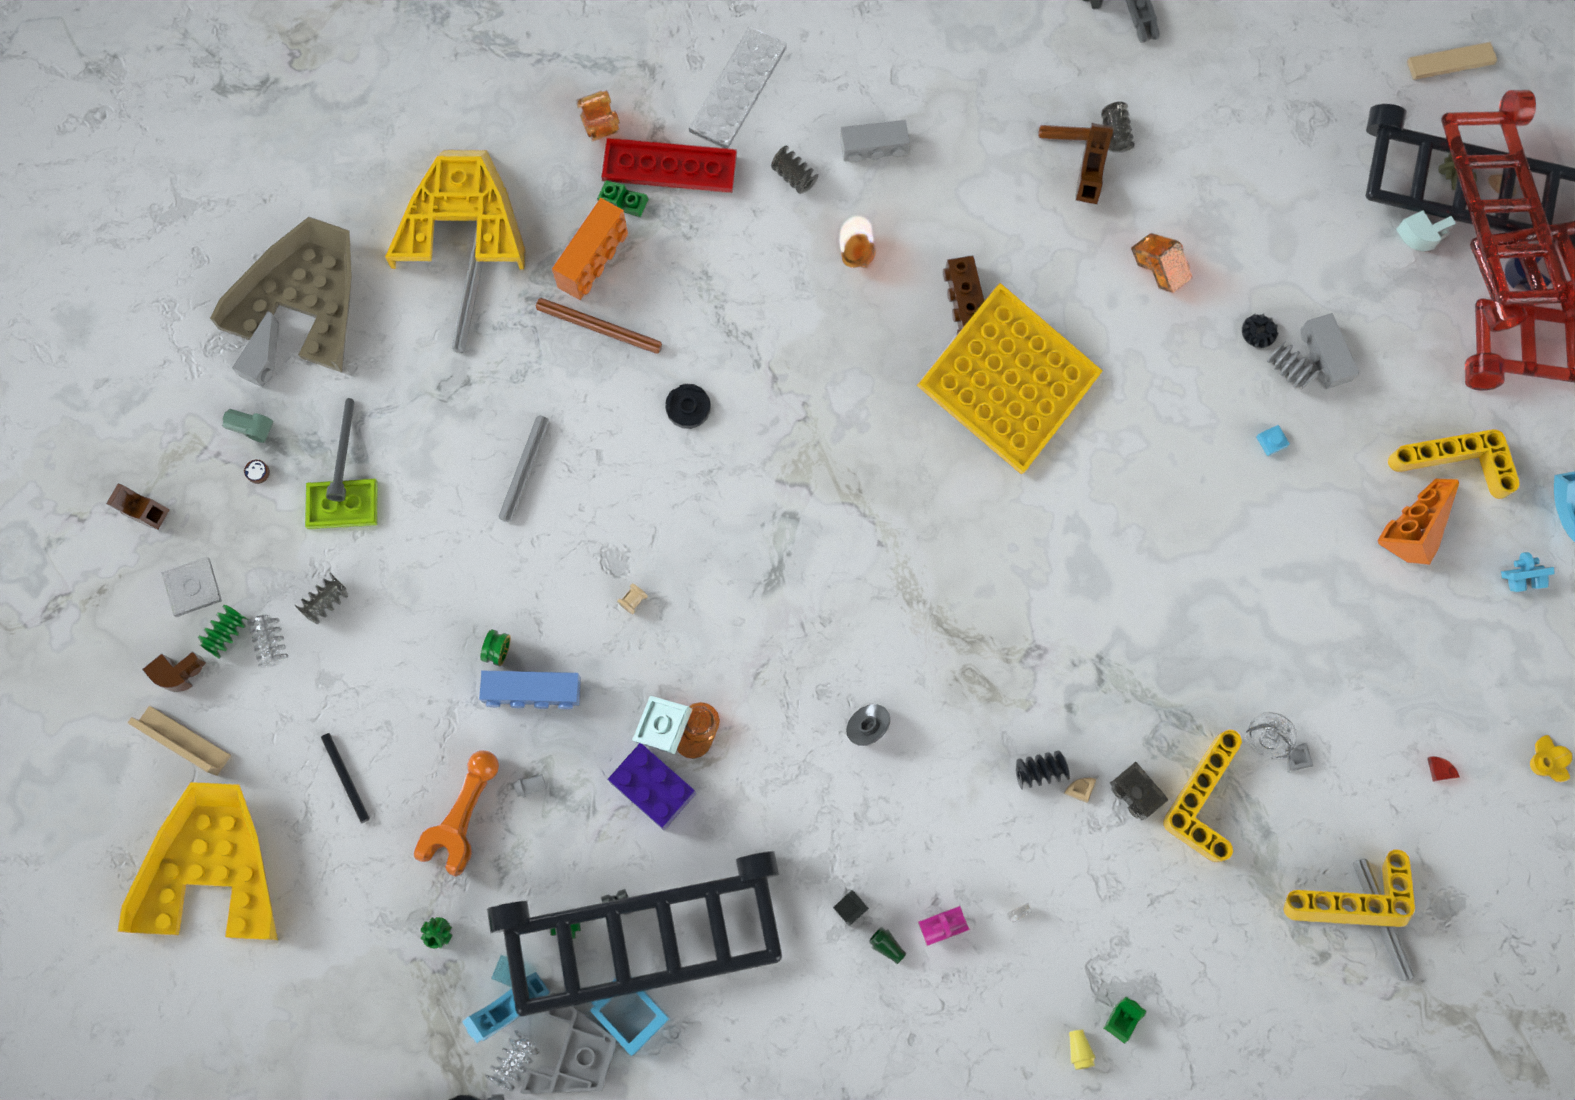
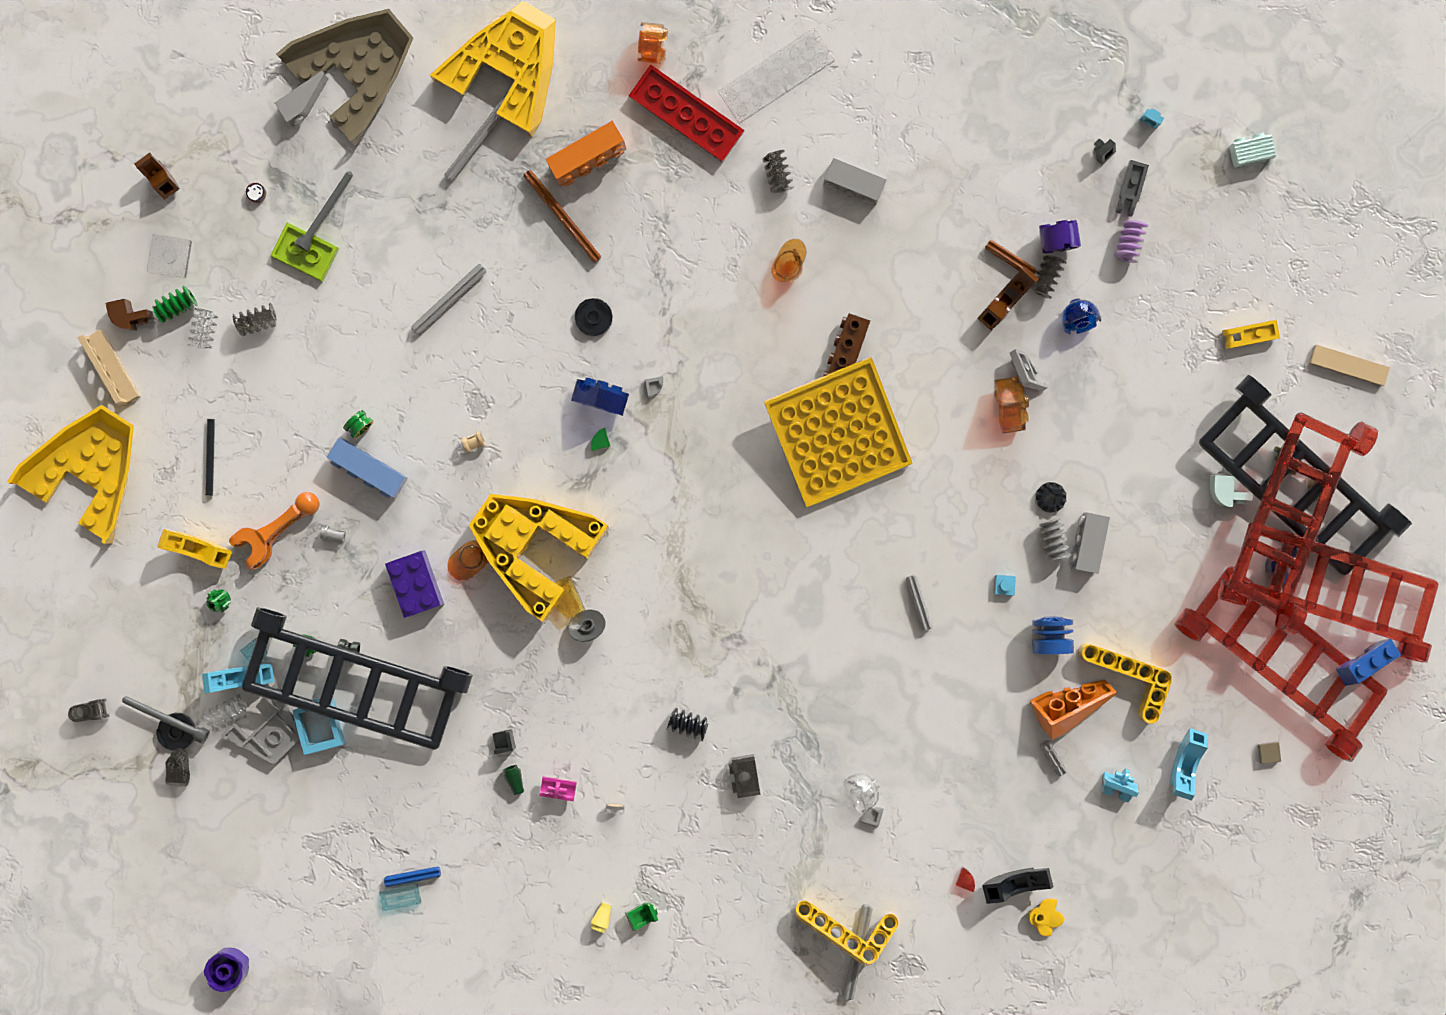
camera: 30 degrees right, 15 degrees up
sand green piece [222,409,274,443] -> none
green slope [597,180,649,217] -> none
light aqua tile [633,696,693,754] -> none
tan tile [1064,778,1096,803] -> none
yellow beam [1163,730,1242,862] -> none
none -> yellow arch [157,529,232,569]
none -> yellow piece [468,493,609,623]
none -> clear yellow wing [555,576,586,619]
none -> clear blue brick [571,377,629,416]
none -> green tile [591,428,610,451]
none -> light grey tile [644,376,663,399]
none -> light grey axle [906,575,932,631]
none -> black arch [982,867,1054,904]
none -> light grey wing [1009,349,1048,391]
none -> blue wheel [1032,616,1074,654]
none -> dark purple brick [1039,220,1081,254]
none -> light grey axle [1040,740,1067,776]
none -> clear blue cylinder [1061,298,1102,334]
none -> lavender piece [1115,220,1148,263]
none -> yellow plate [1222,319,1280,349]

